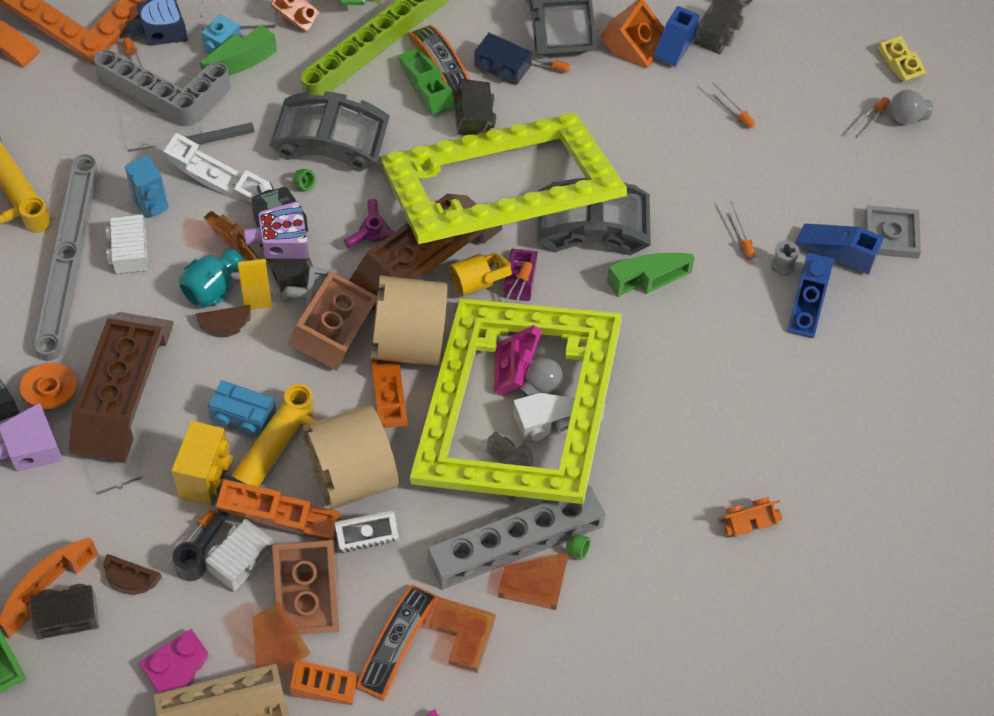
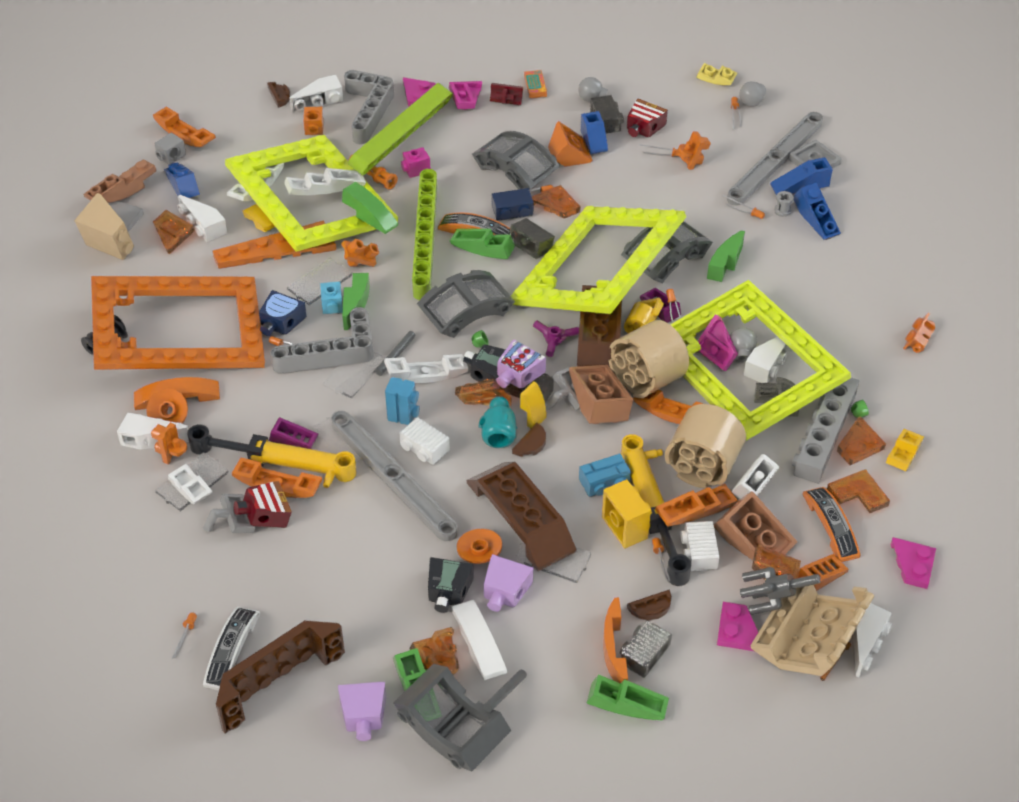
camera: 40 degrees left, 10 degrees down
none -> magenta slope [269,417,318,449]
none -> clear orange wing [532,185,581,219]
none -> torso [627,98,668,137]
none -> orange hips [678,131,711,170]
none -> light grey beam [727,112,823,205]
none -> dark grey plant [740,567,821,615]
none -> yellow slope [886,429,924,471]

